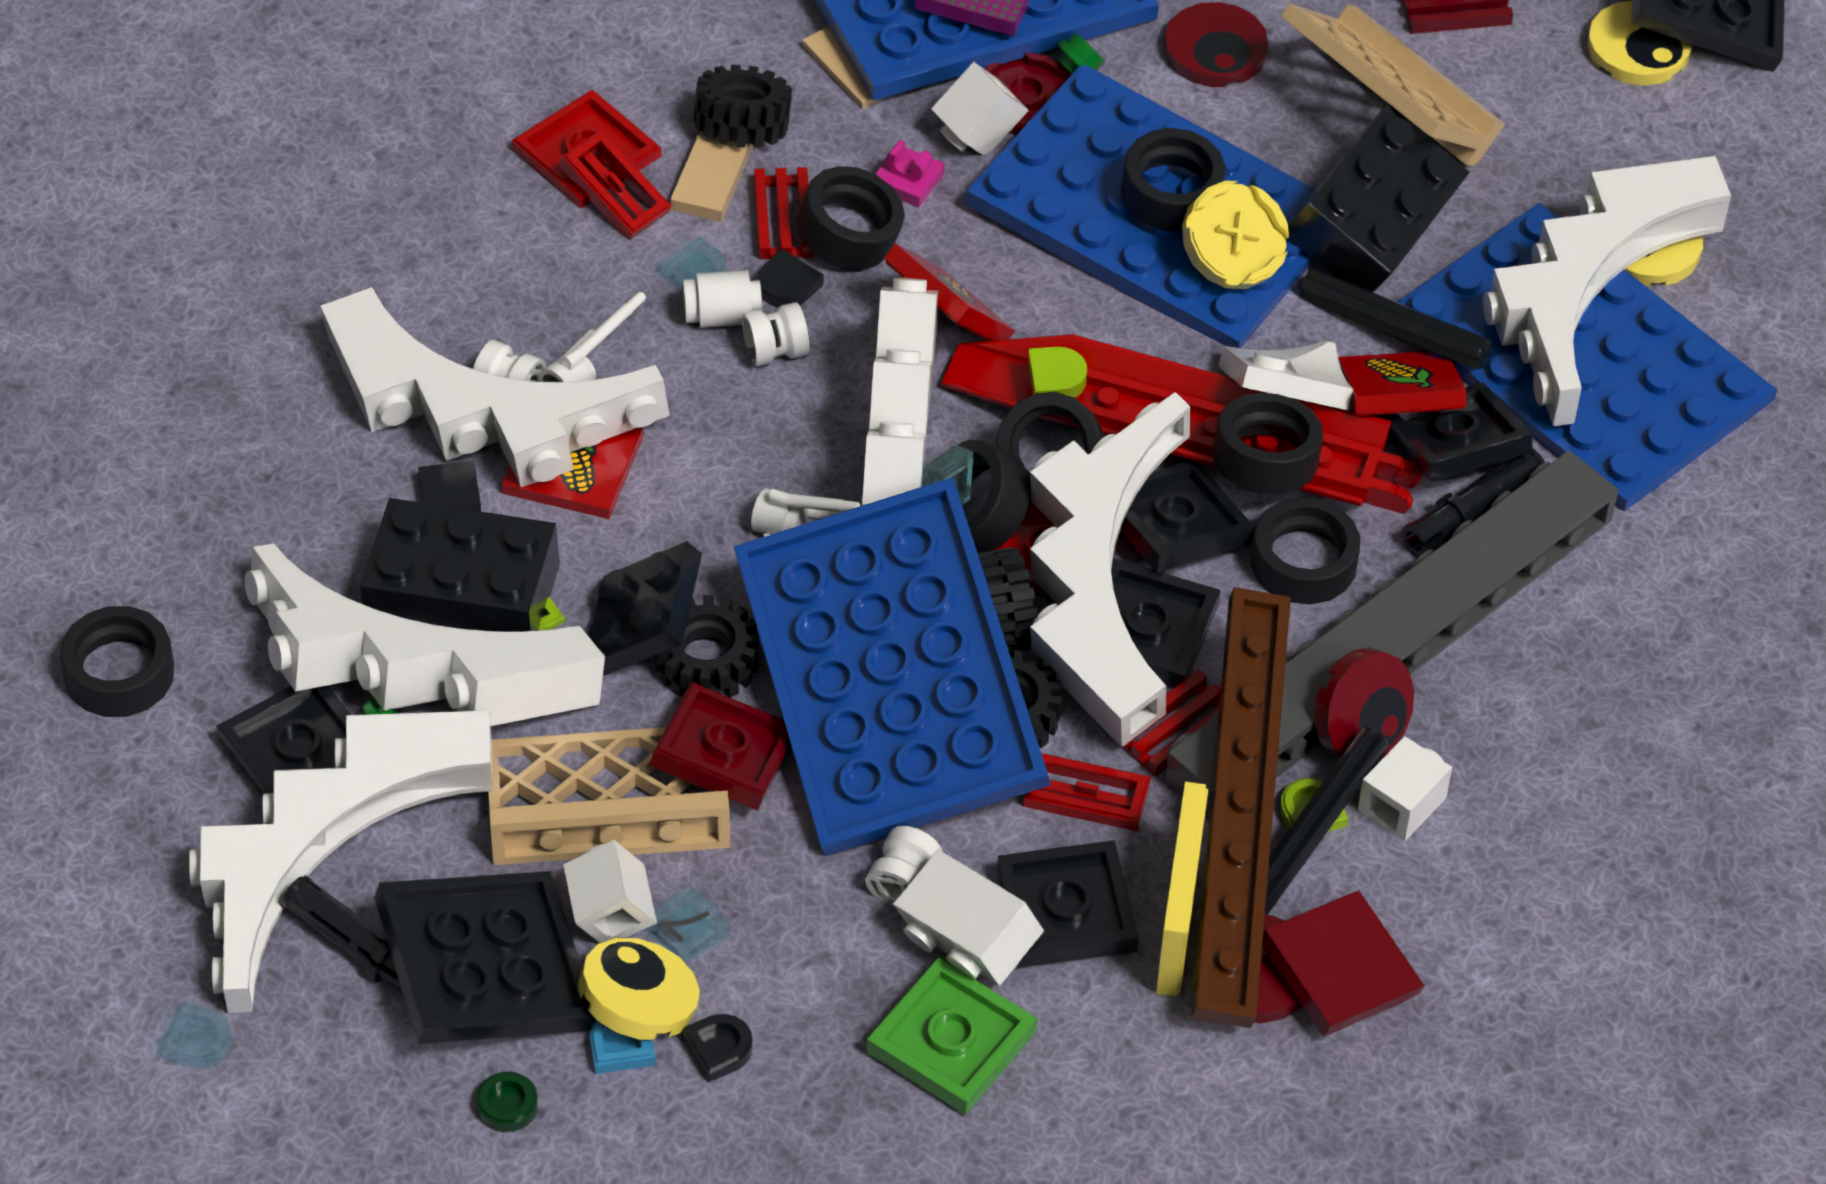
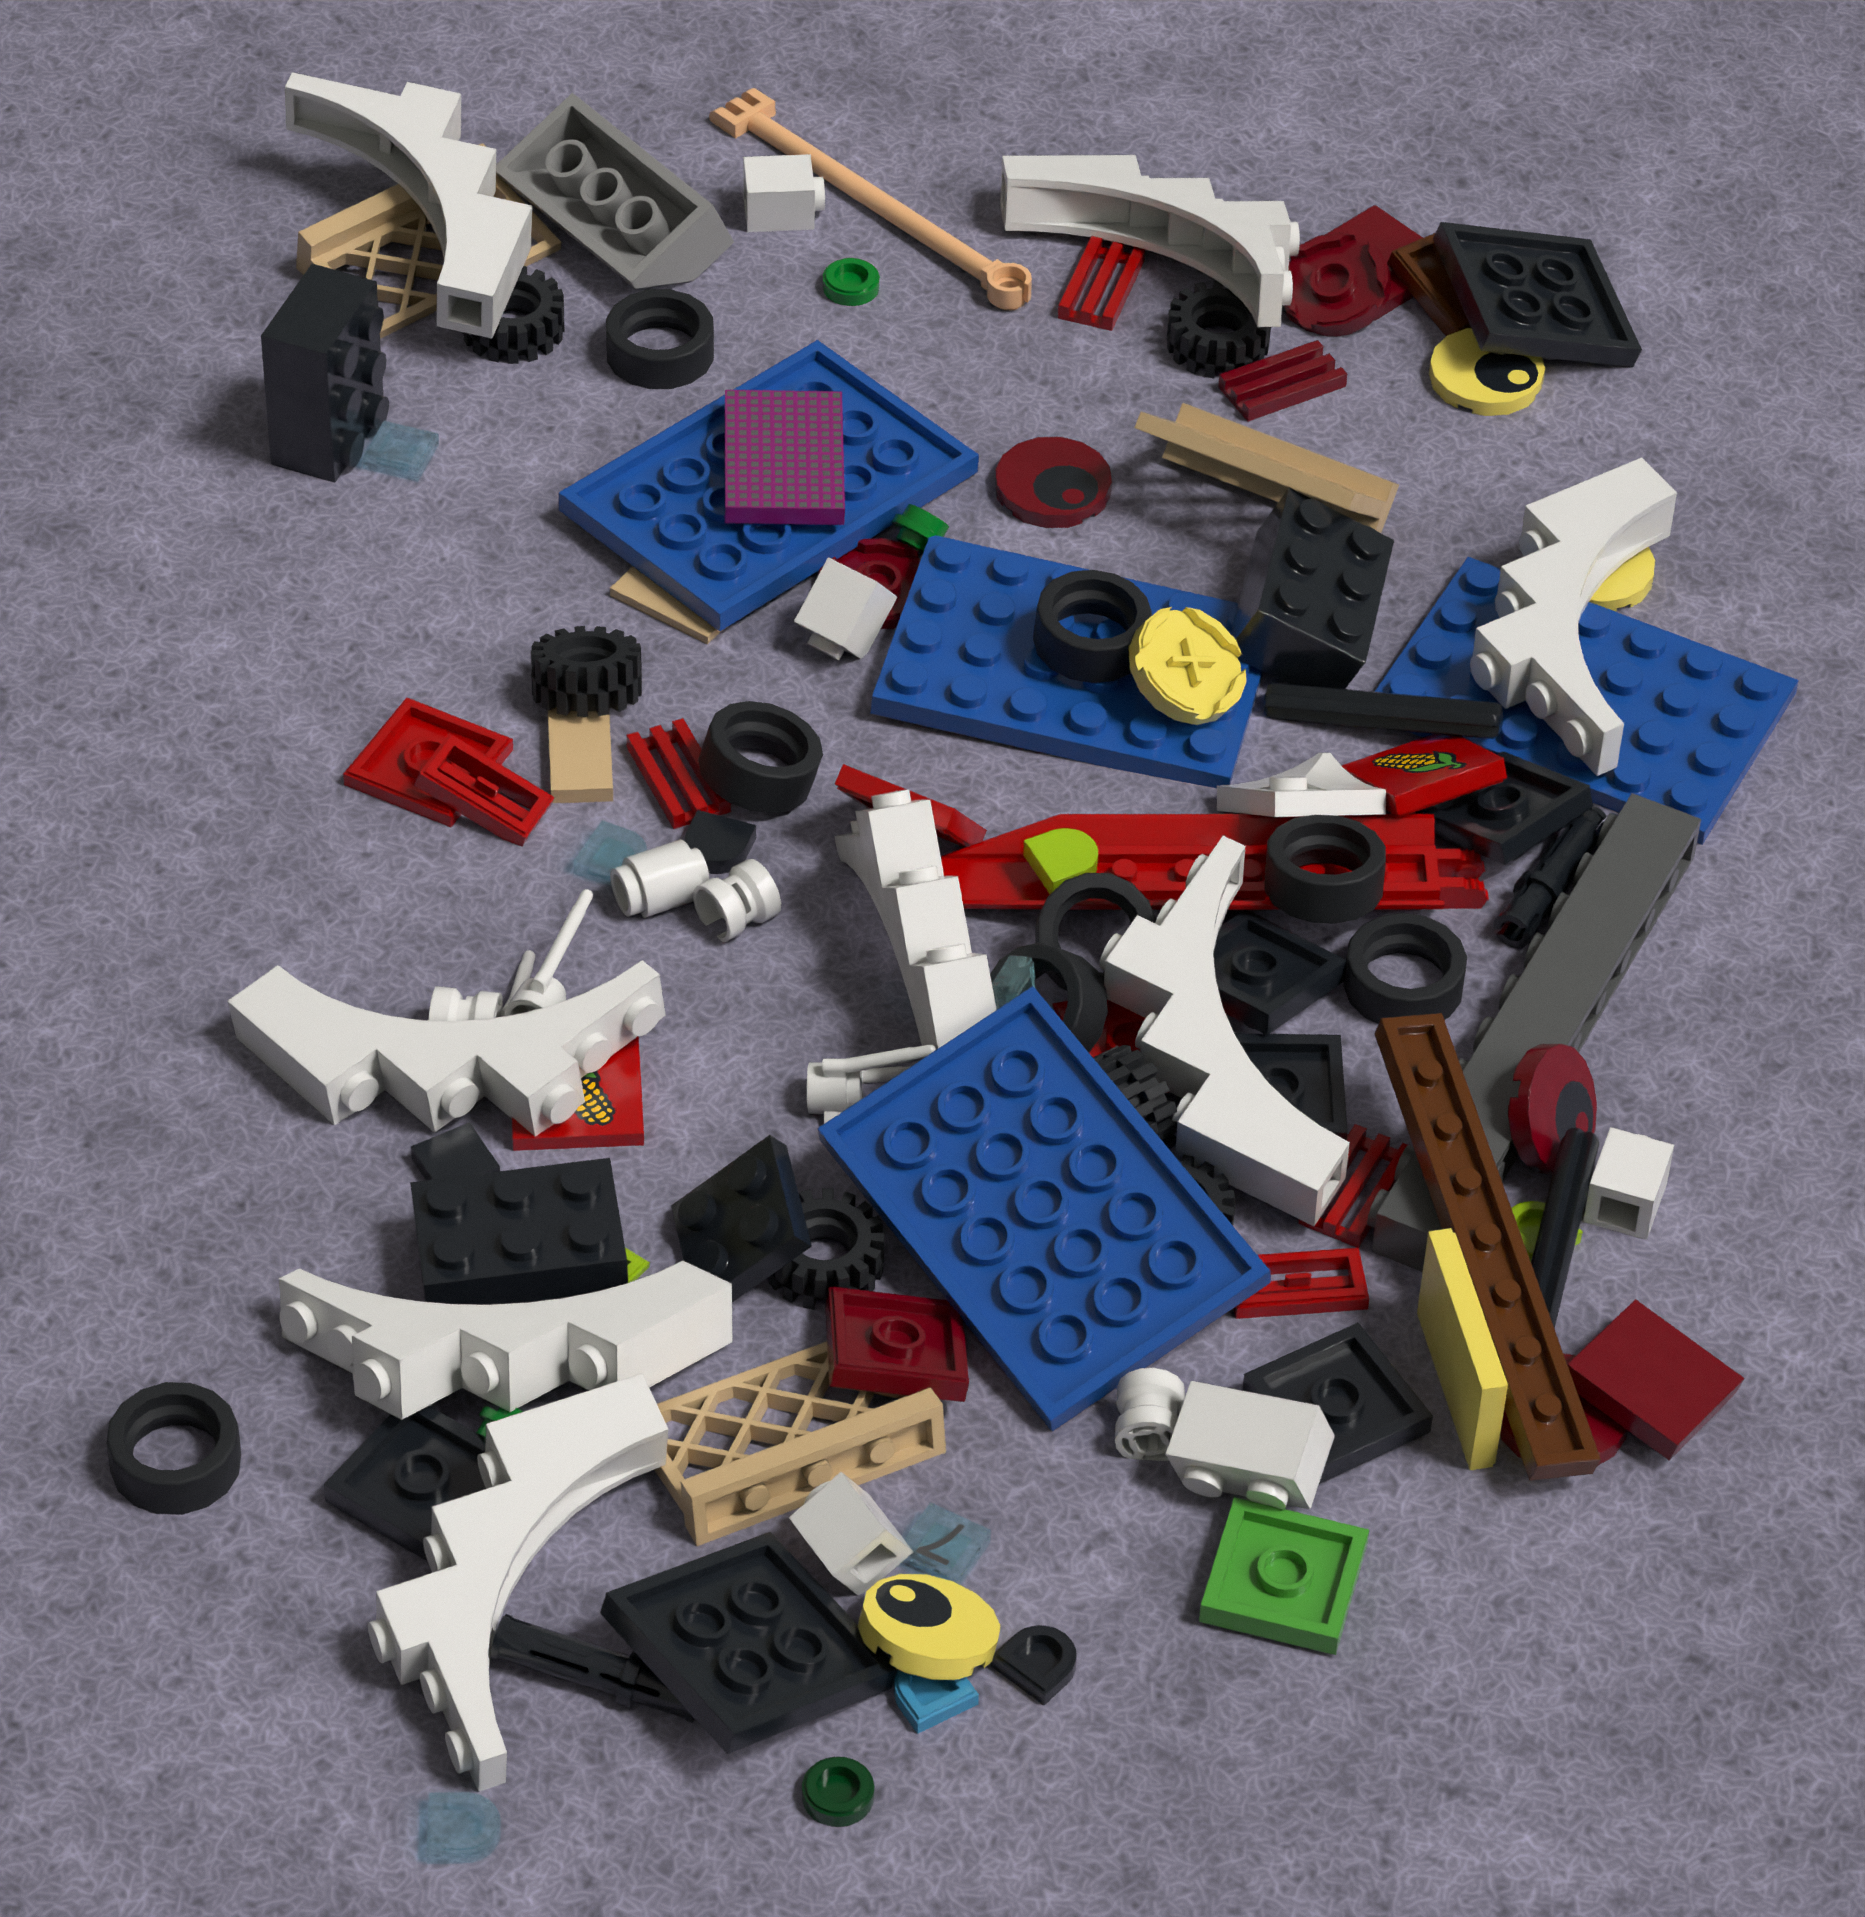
camera: 20 degrees left, 5 degrees down
dark pink tile [876,140,945,208] -> none

